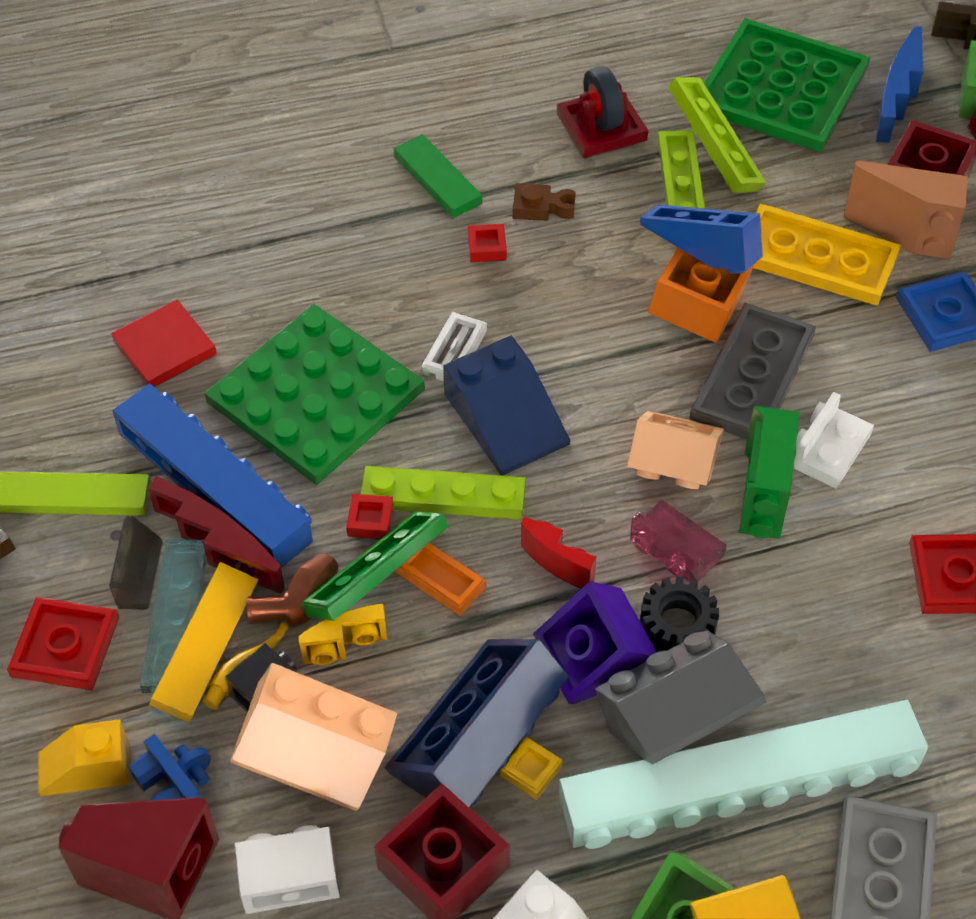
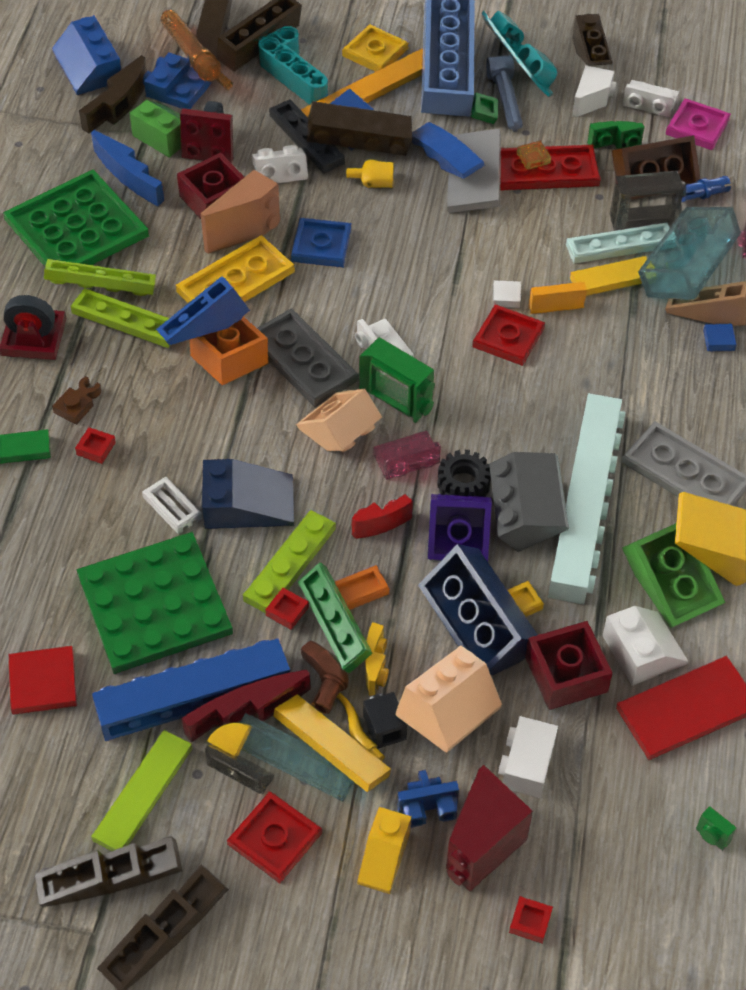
camera: 65 degrees left, 0 degrees up
none -> yellow tile [207,723,253,756]

